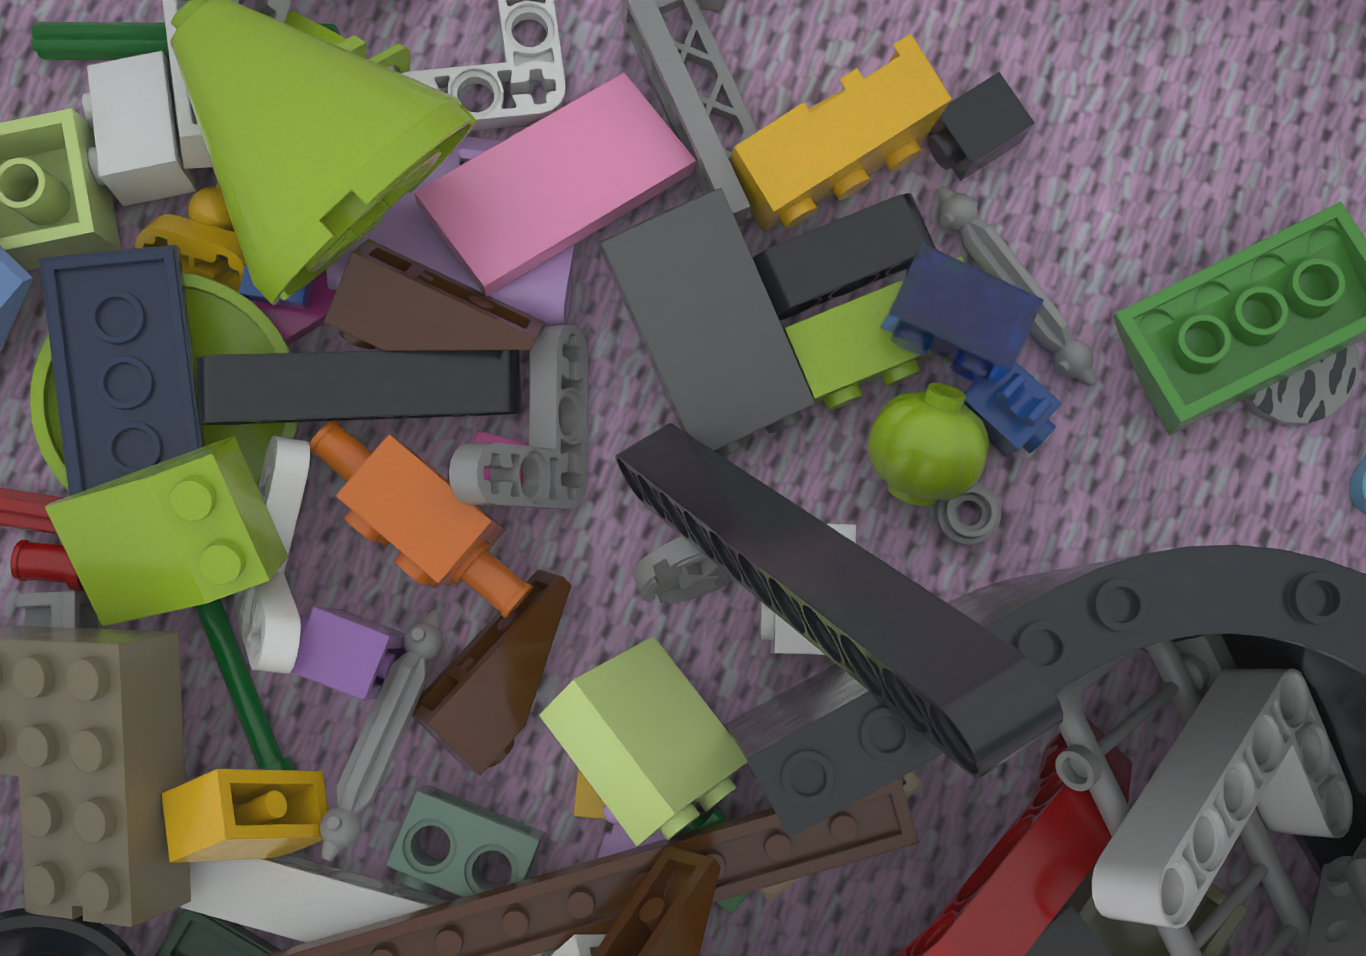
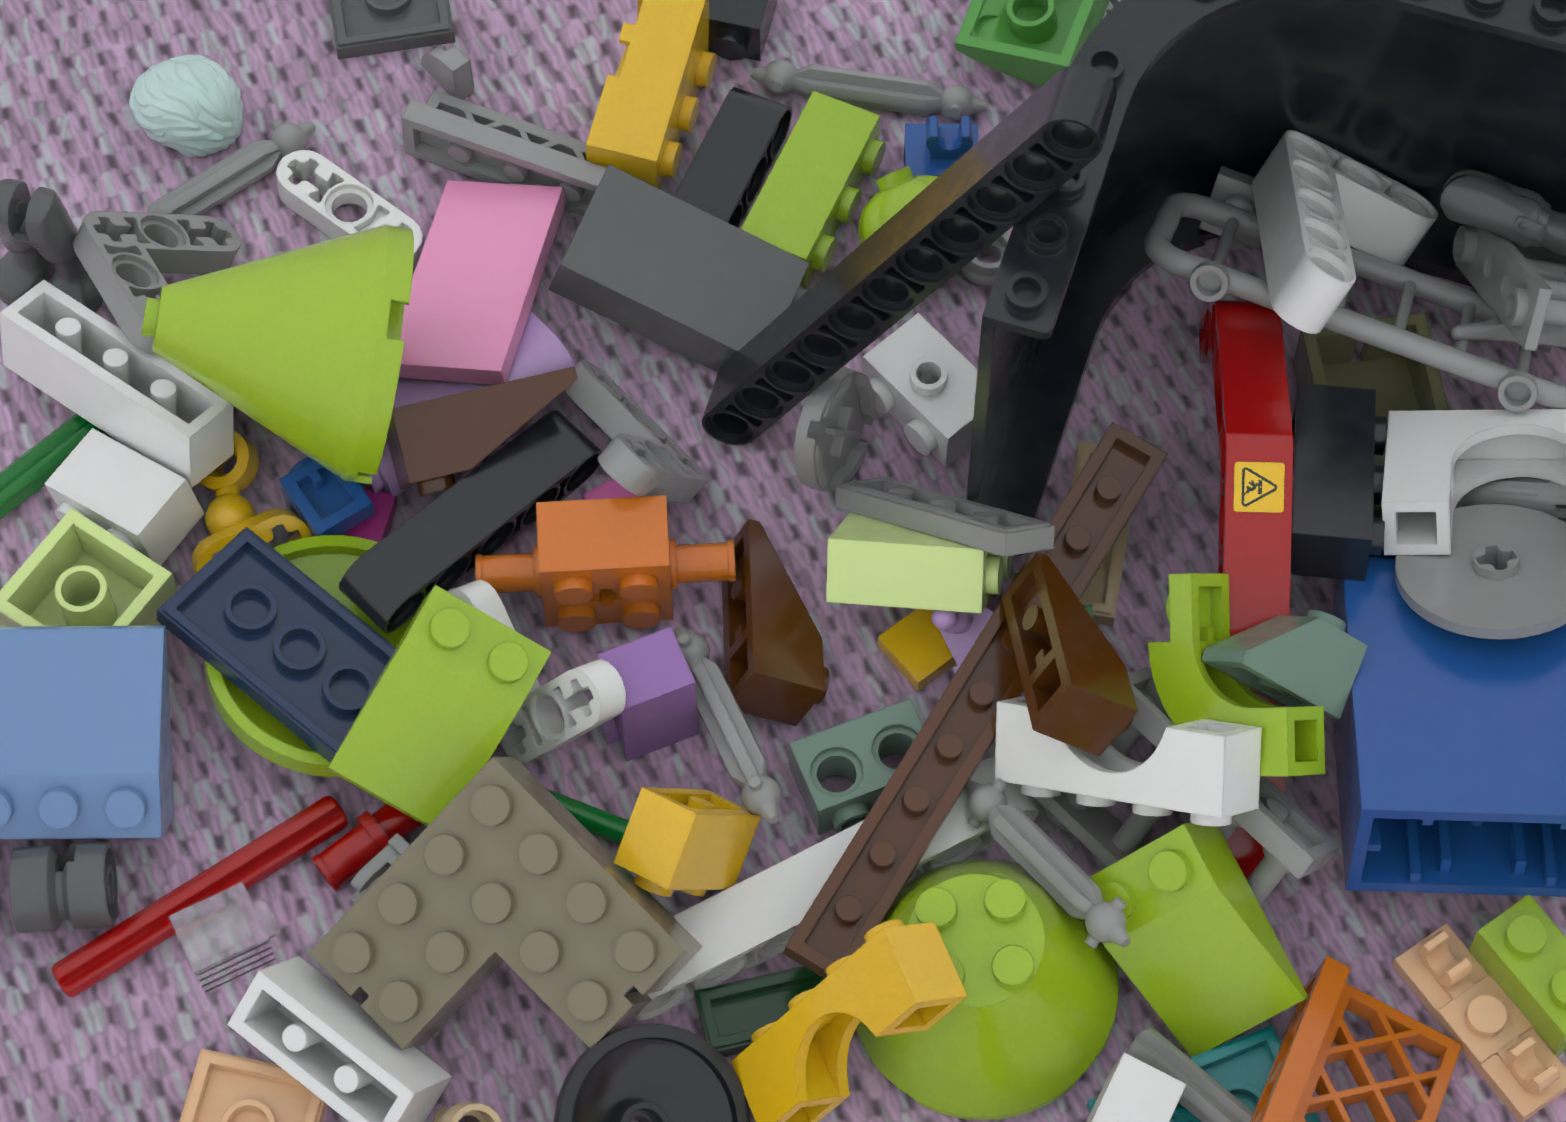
camera: 40 degrees left, 20 degrees down
clear blue brick [880,243,1044,384] -> none
none -> light grey tile [835,477,1055,557]

